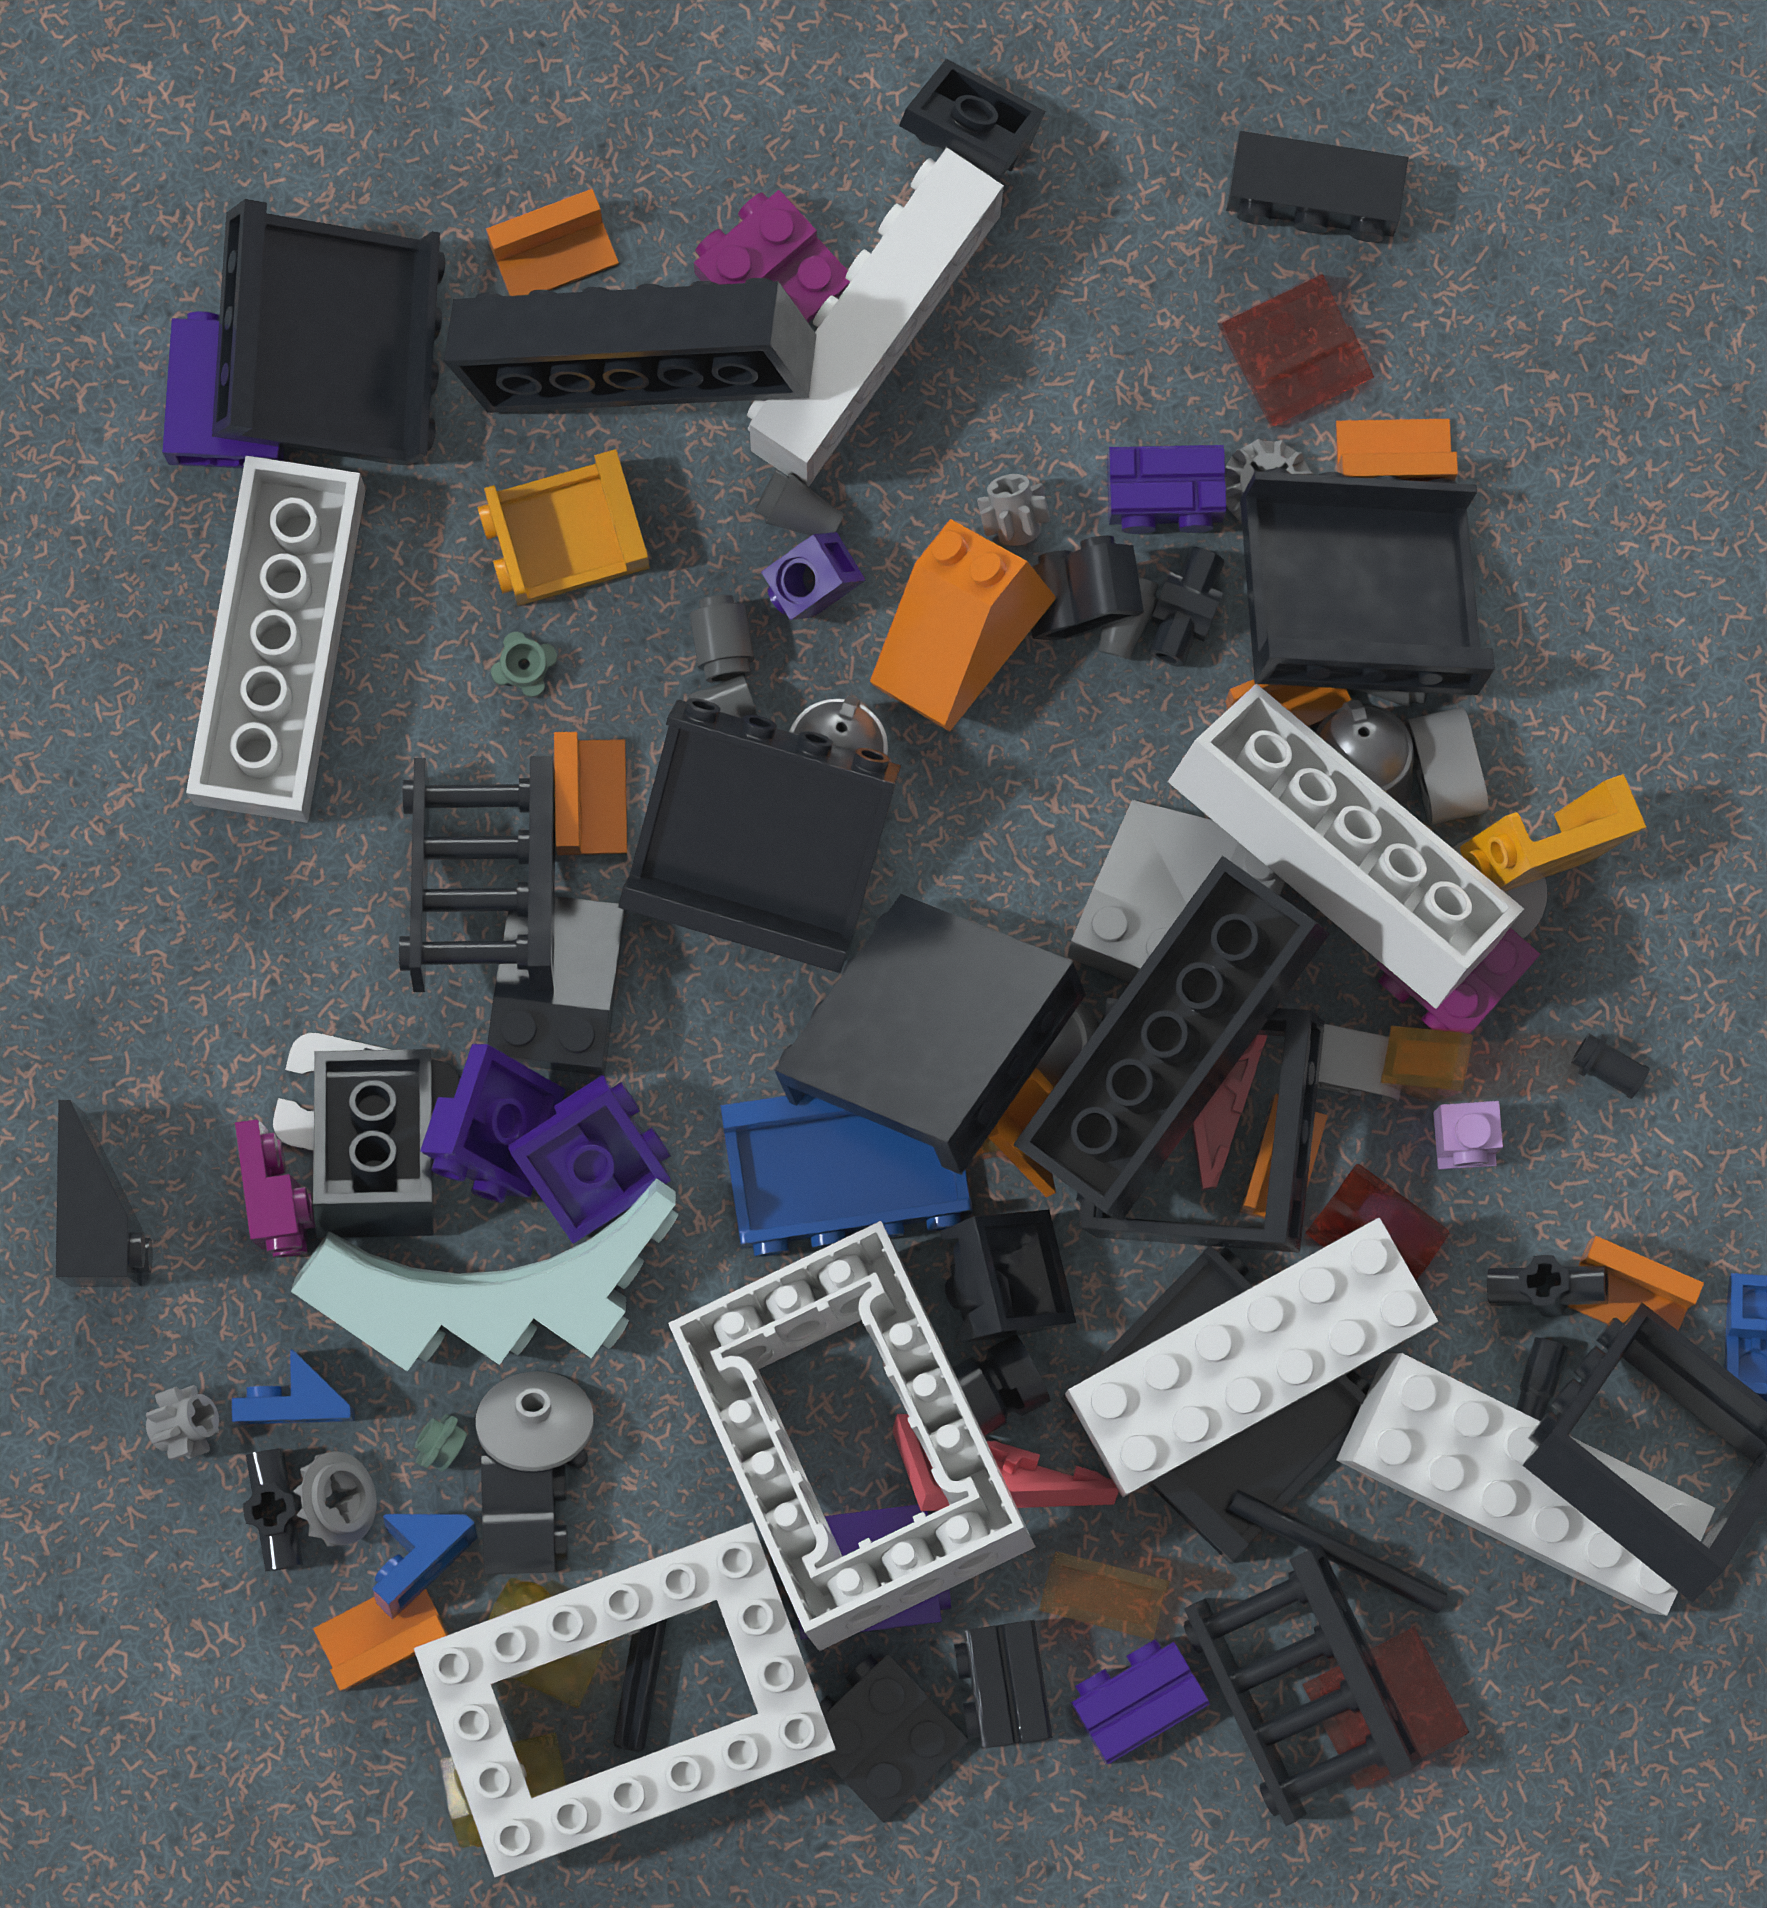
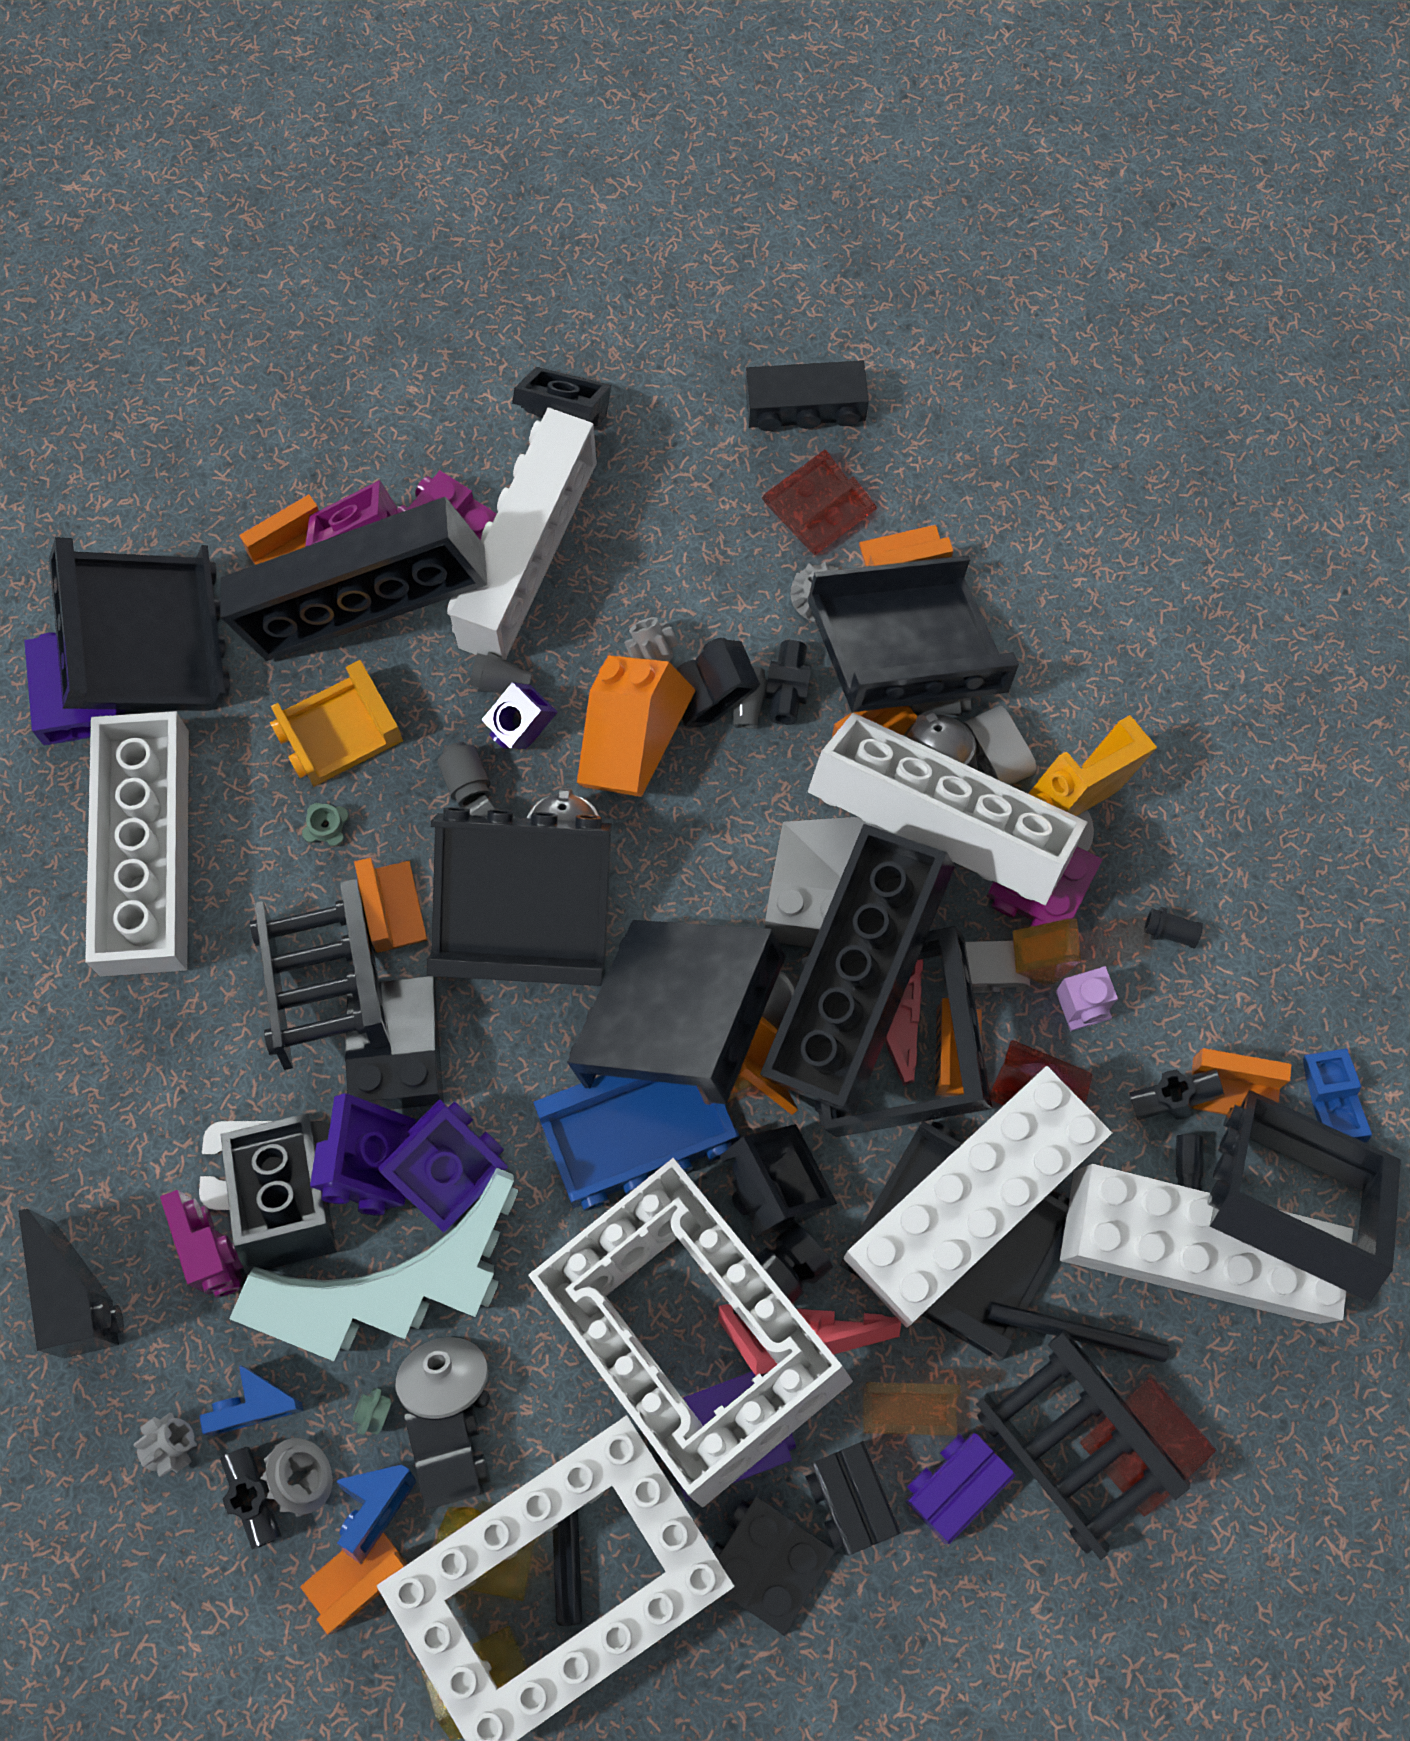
camera: 10 degrees left, 10 degrees down
dark purple brick [1107,445,1226,534] -> none
none -> magenta plate [305,480,397,547]

